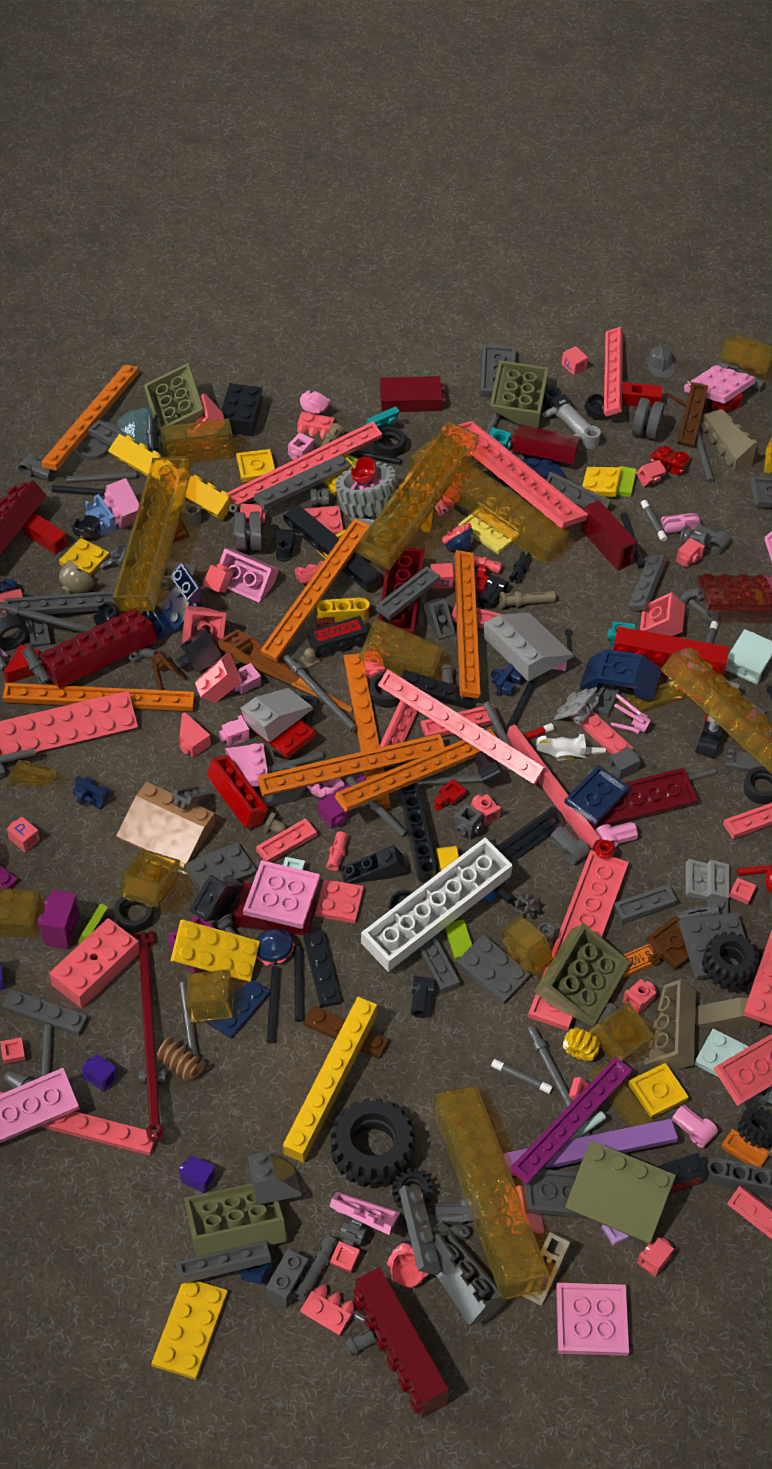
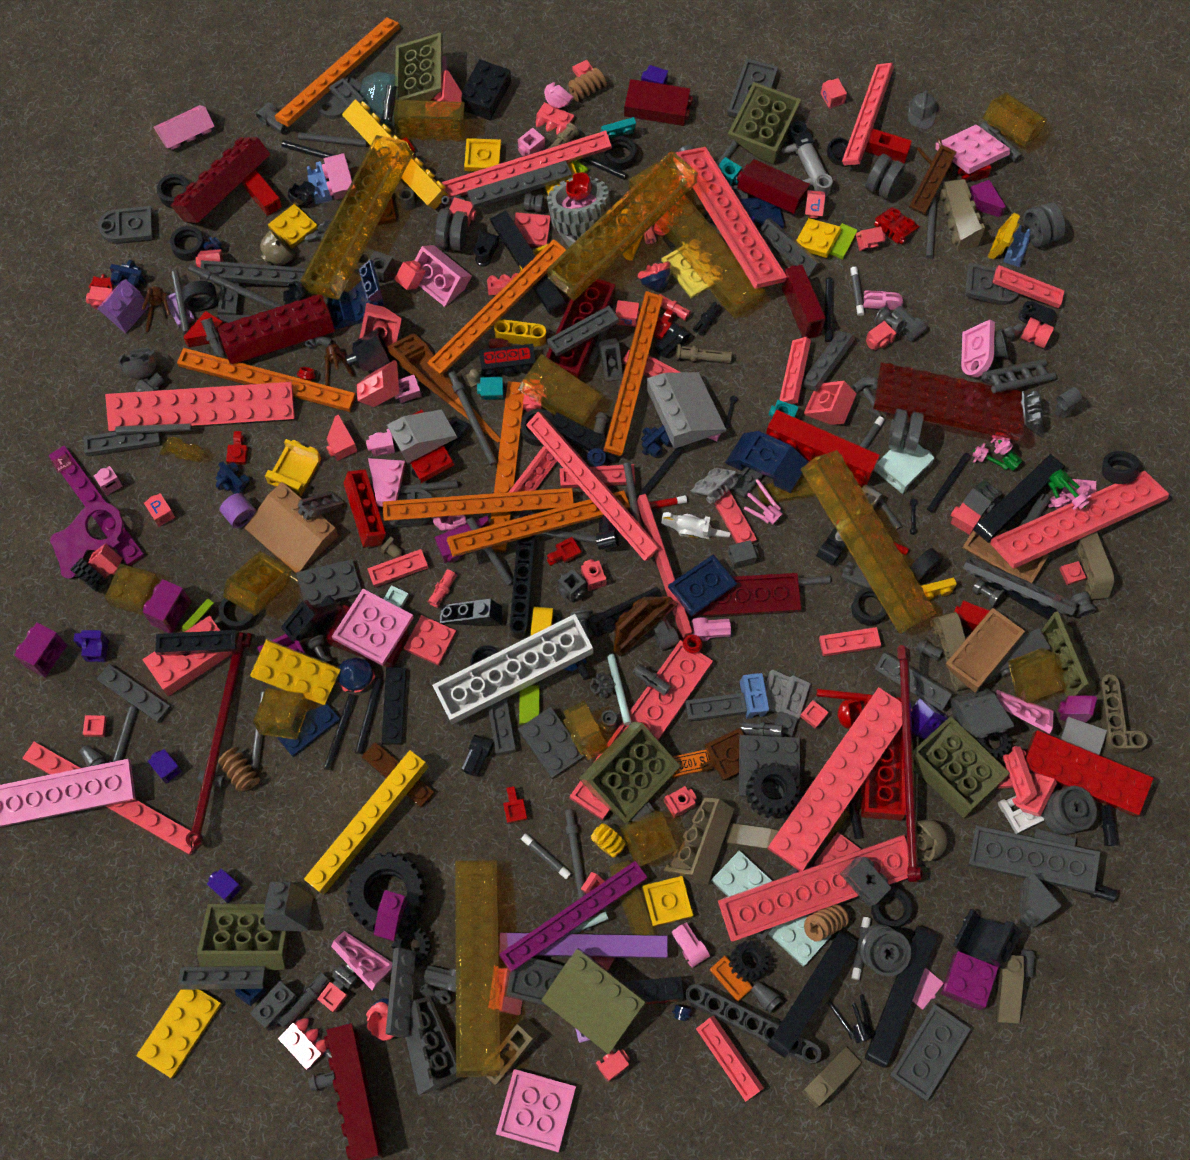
camera: 15 degrees right, 15 degrees up
none -> black plate [155,630,237,655]
none -> medium lavender piece [220,493,256,528]
none -> red plate [226,431,248,465]
none -> yellow panel [265,439,321,497]
none -> red plate [297,367,315,381]
none -> magenta slope [374,890,407,941]
none -> teal brick [477,377,503,400]
none -> red plate [503,786,527,824]
none -> medium nougat piece [568,68,607,102]
none -> coral plate [572,60,593,77]
none -> dark blue plate [587,448,606,467]
none -> light aqua bar [607,654,632,726]
none -> reddish brown wedge [613,597,678,657]
none -> dark grey pin [632,663,671,696]
none -> dark purple brick [641,65,668,84]
none -> dark blue plate [672,1004,692,1021]
none -> medium blue hinge [740,673,769,719]
none -> coral plate [780,337,811,404]
none -> coral brick [804,190,825,218]
none -> dark grey wheel [888,408,924,454]
none -> magenta slope [969,180,1006,217]

